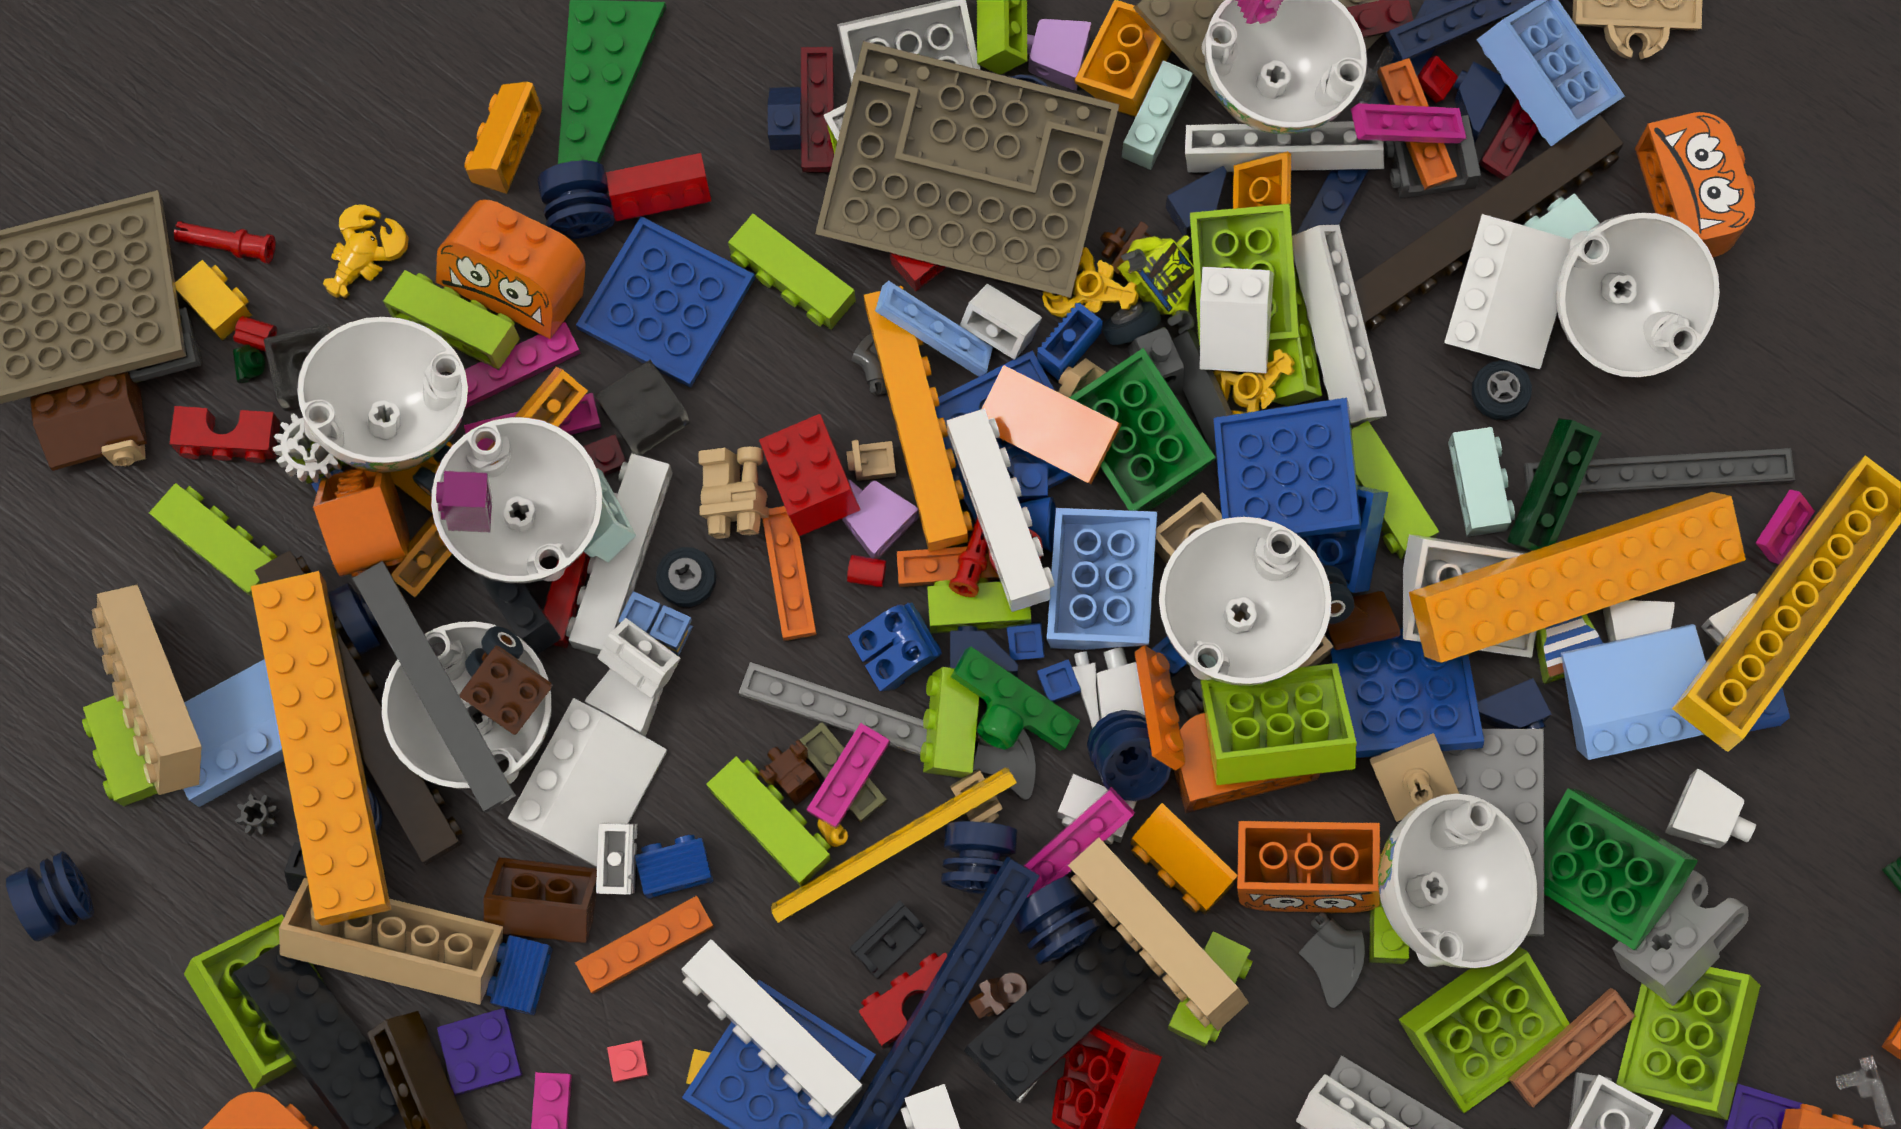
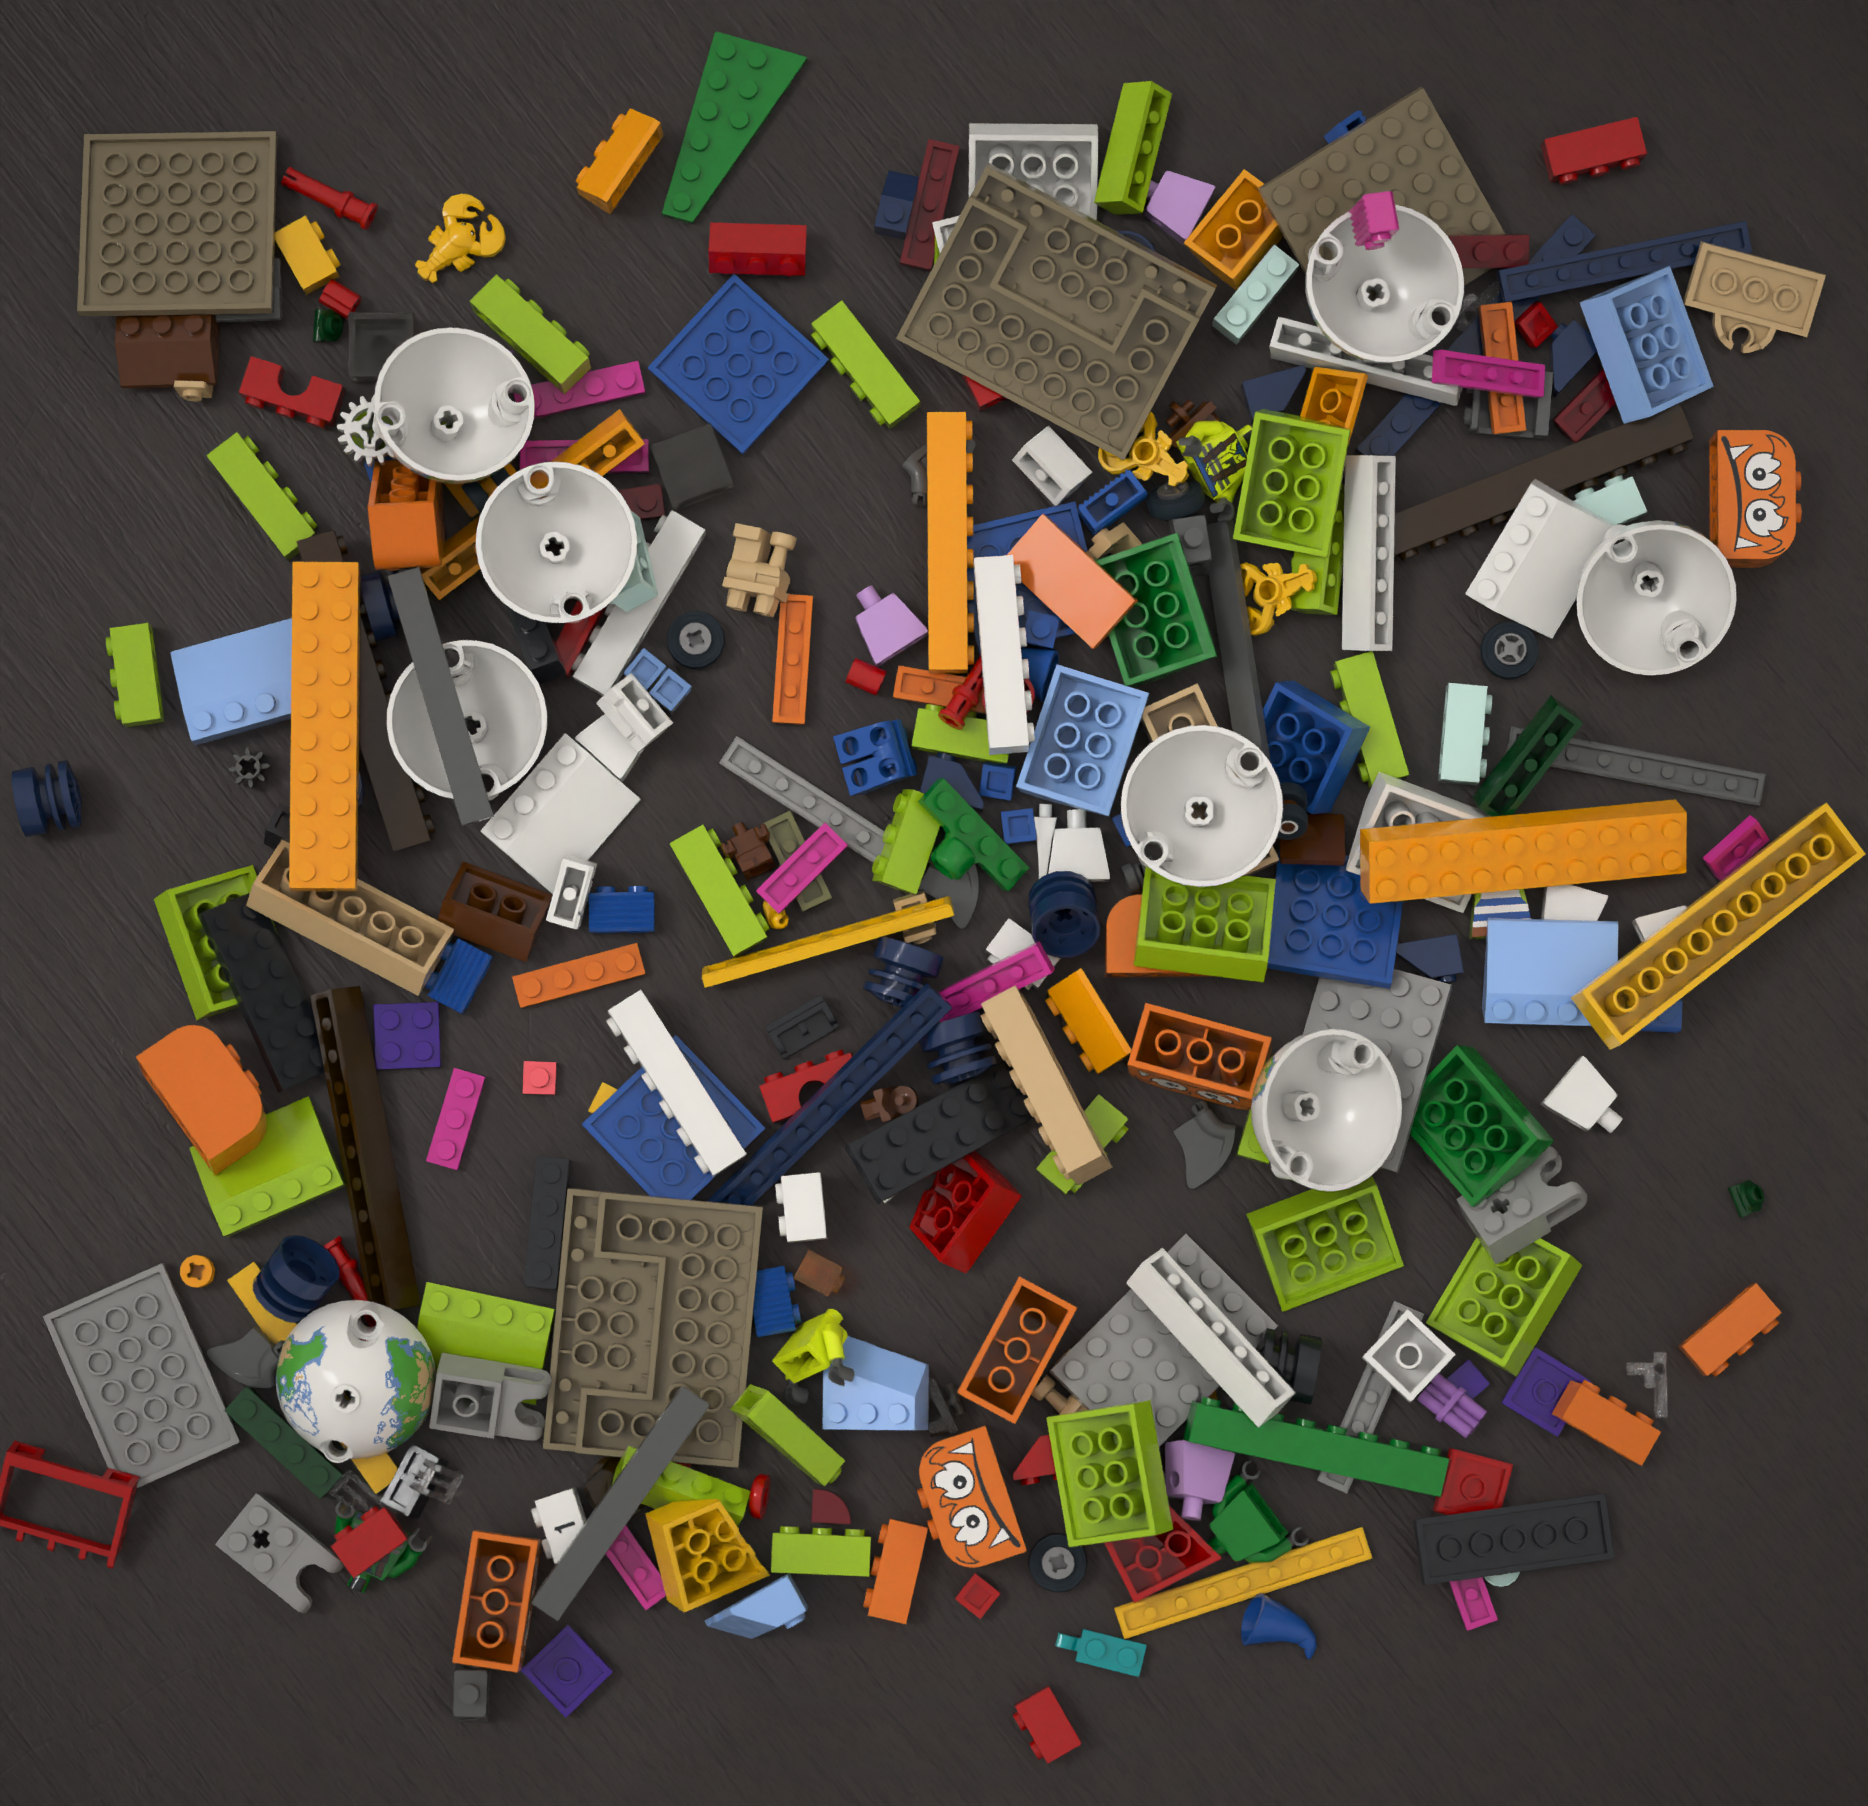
camera: 10 degrees right, 10 degrees up
tan brick [92,585,202,795] -> none
orange brick [436,200,586,339] -> none
magenta brick [436,471,492,533] -> none
reddish brown plate [459,626,553,735] -> none
dark blue wheel [537,160,615,239] -> none
red brick [759,414,861,536] -> none
tan bracket [846,440,896,481] -> none
light blue tile [875,281,993,377] -> none
orange plate [1135,645,1186,771] -> none
white slope [1200,267,1274,373] -> none
blue plate [1213,397,1362,537] -> none
tan tile [1370,733,1460,822] -> none
nougat tile [1509,988,1635,1107] -> none

